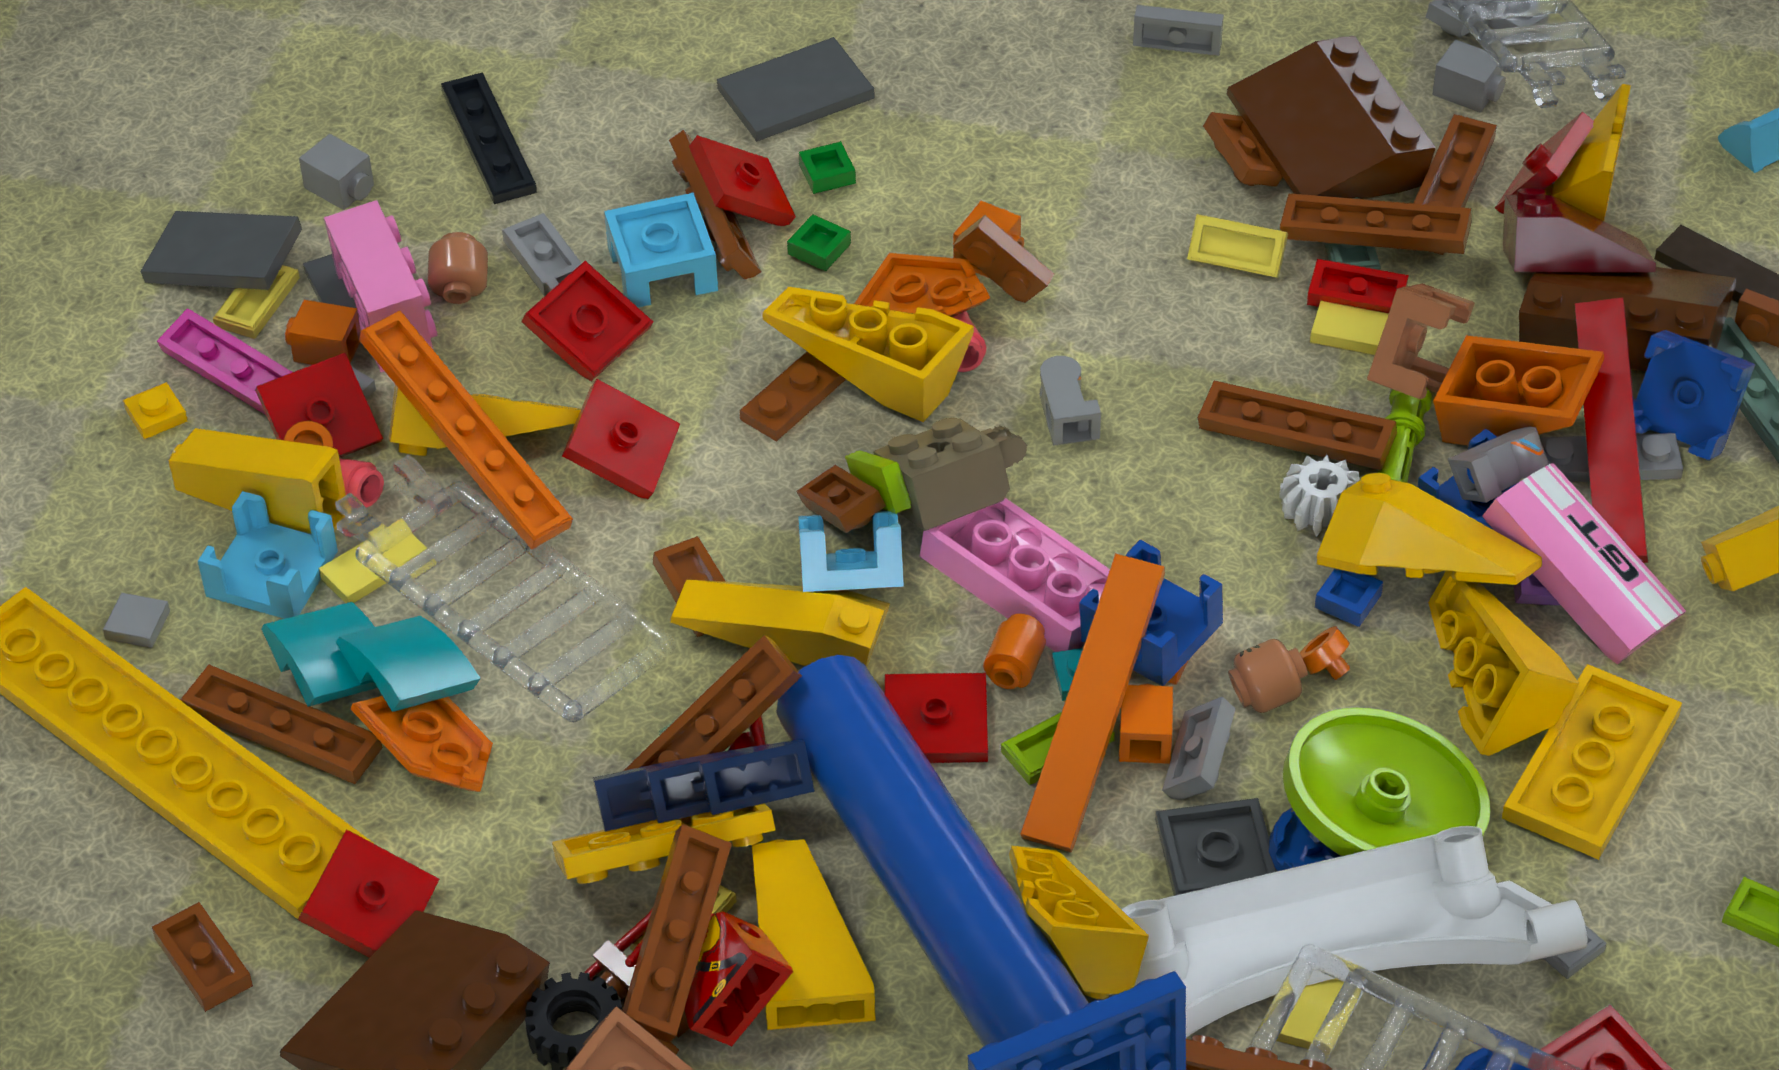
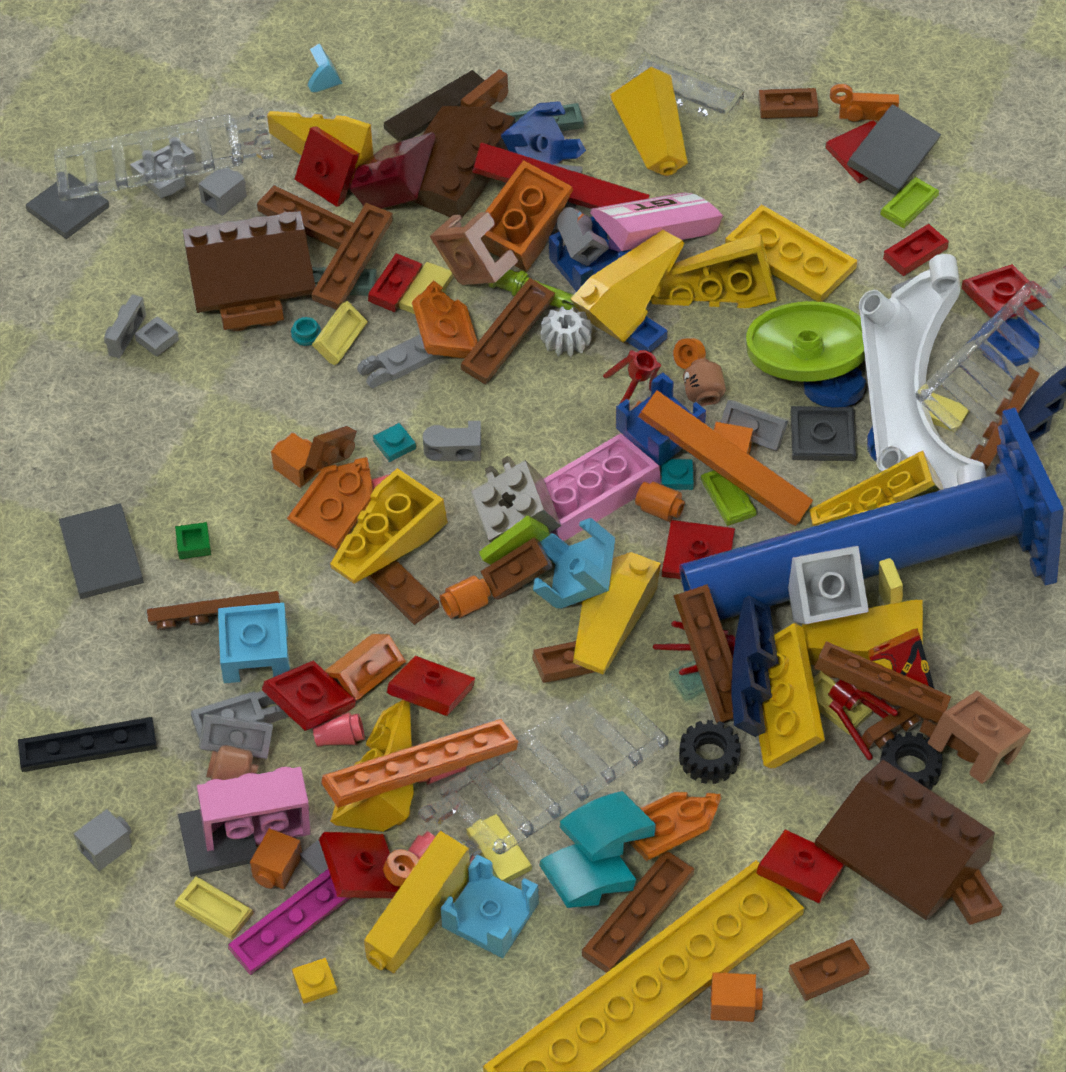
camera: 80 degrees left, 5 degrees up
light grey tile [103,593,170,648] -> none
dark grey tile [140,211,302,290] -> none
red plate [689,135,796,226] -> none
green plate [787,214,851,271] -> none
none -> light grey plate [135,316,179,357]
none -> light grey plate [199,714,273,759]
none -> teal plate [291,317,321,346]
none -> coral cone [313,712,365,747]
none -> orange panel [325,634,406,701]
none -> light grey hinge [357,334,444,389]
none -> teal plate [373,423,416,462]
none -> orange tile [412,280,478,358]
none -> orange brick [440,575,491,619]
none -> red plant [603,350,661,404]
none -> black tyre [679,720,741,784]
none -> orange brick [710,972,763,1022]
none -> white slope [788,546,869,624]
none -> light yellow tile [879,558,903,605]
none -> red plate [883,223,949,276]

